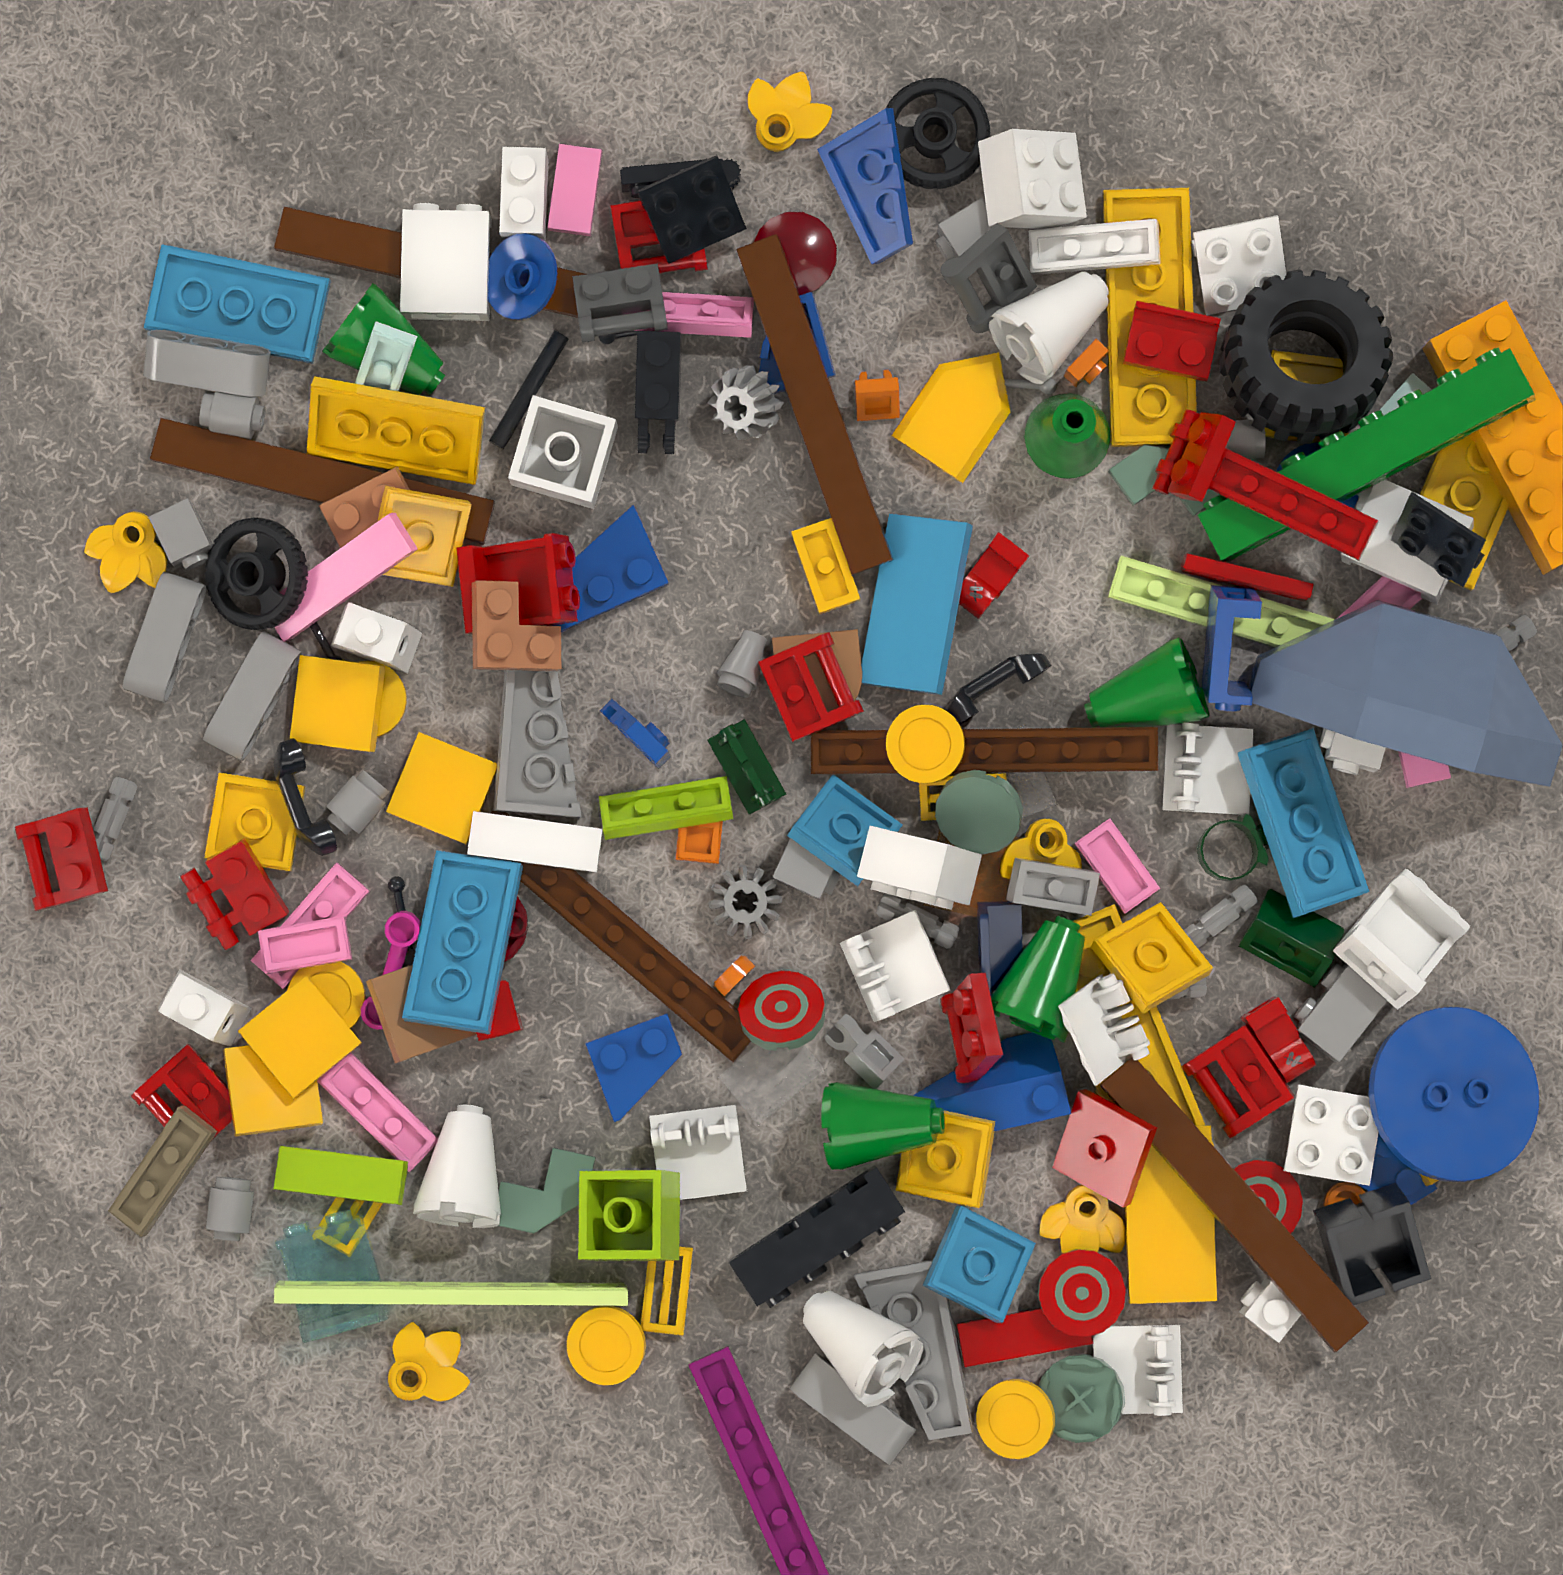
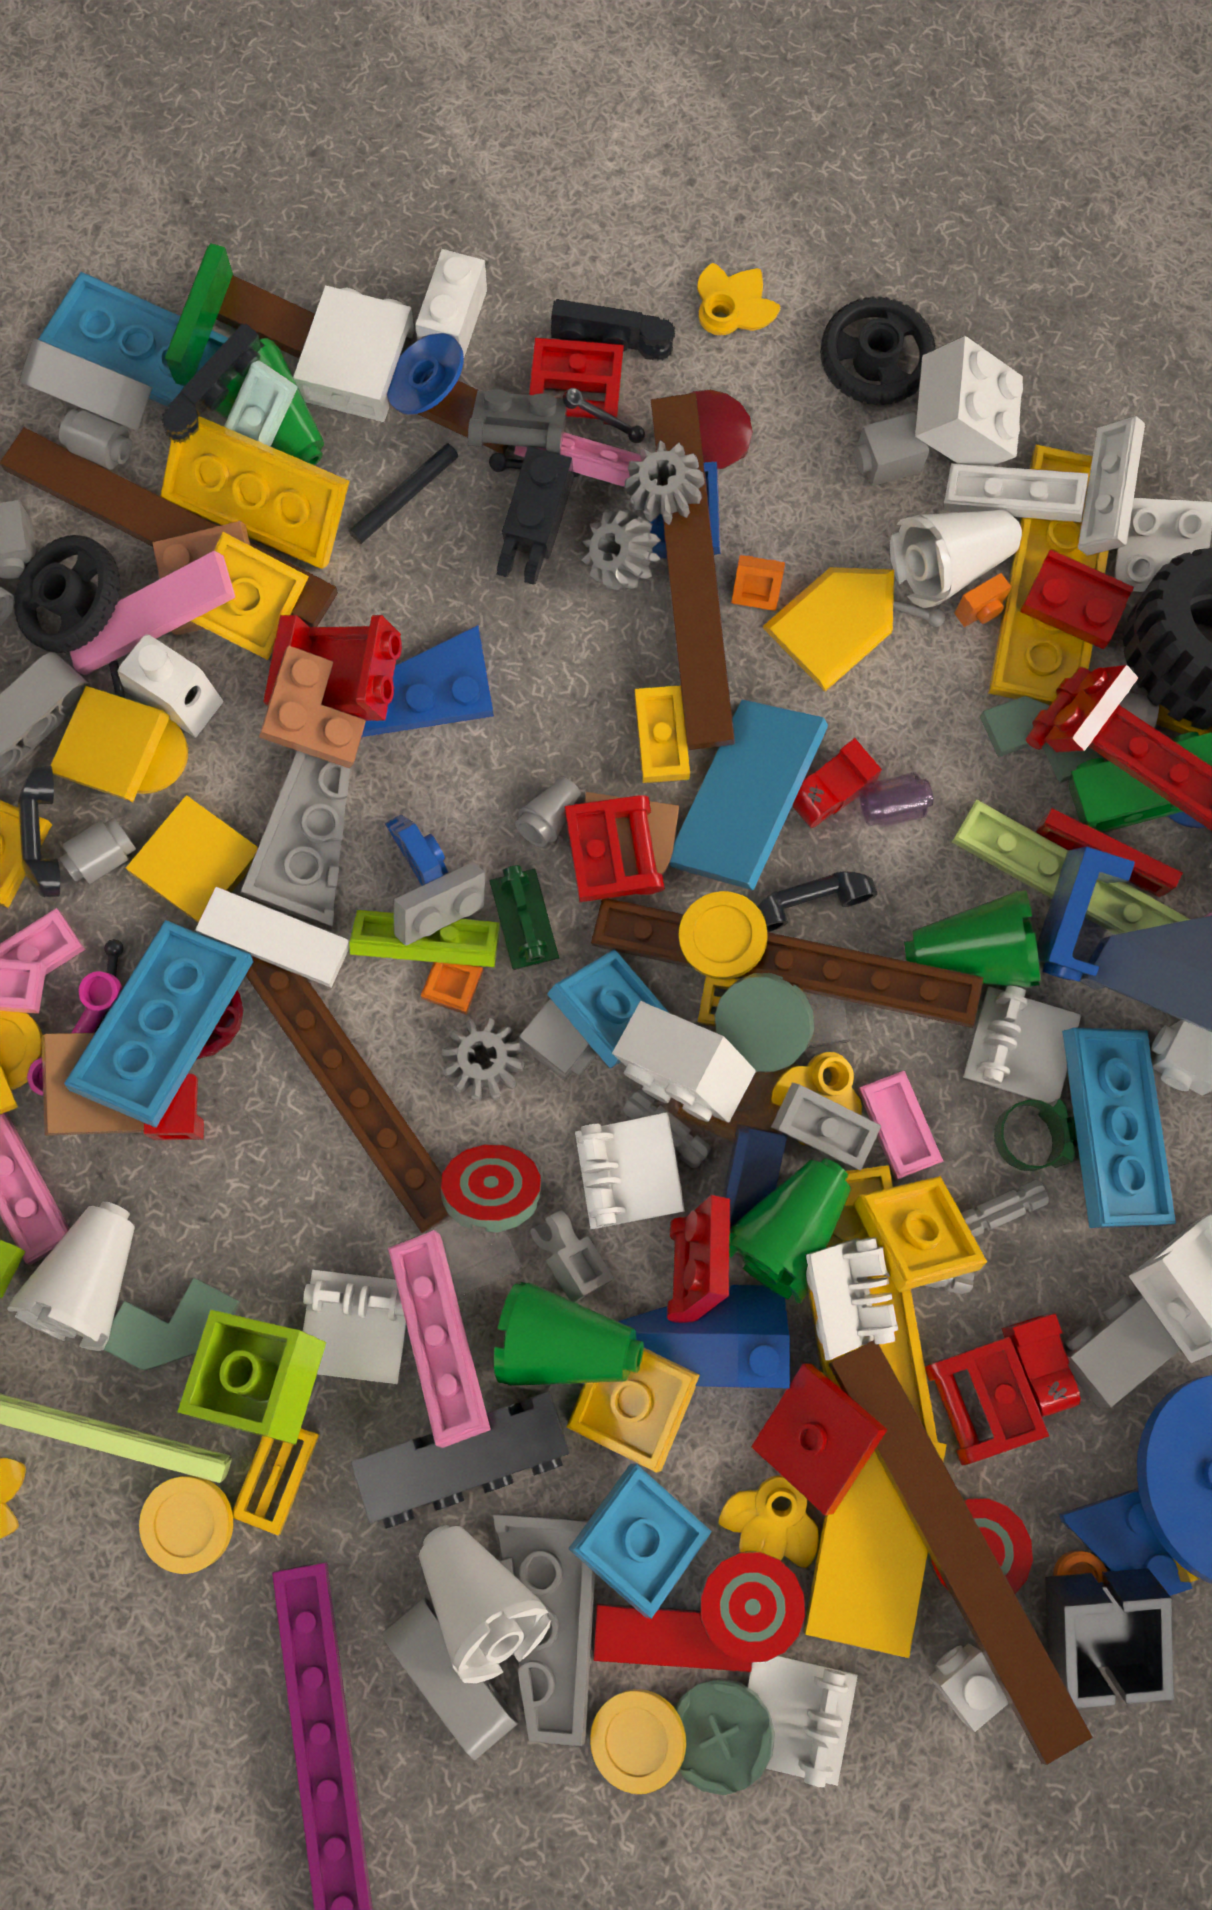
camera: 10 degrees right, 10 degrees down
white brick [508,395,618,509] -> none
bright pink tile [547,144,602,236] -> none
blue wing [586,1014,682,1122] -> none
black hinge [638,155,747,264] -> none
orange tile [714,955,756,996] -> none
blue wing [817,108,913,264] -> none
dark grey plate [940,223,1037,333] -> none
green cone [1024,393,1110,479] -> none
dark green panel [1238,889,1345,988] -> none
white hinge [1284,1085,1378,1186] -> none
none -> black hinge [161,323,261,444]
none -> green tile [165,243,233,386]
none -> bright pink tile [388,1230,491,1448]
none -> light grey plate [394,862,485,946]
none -> black hinge [563,388,645,443]
none -> light grey gear [625,440,705,525]
none -> clear purple brick [859,772,933,828]
none -> white tile [1078,416,1145,556]

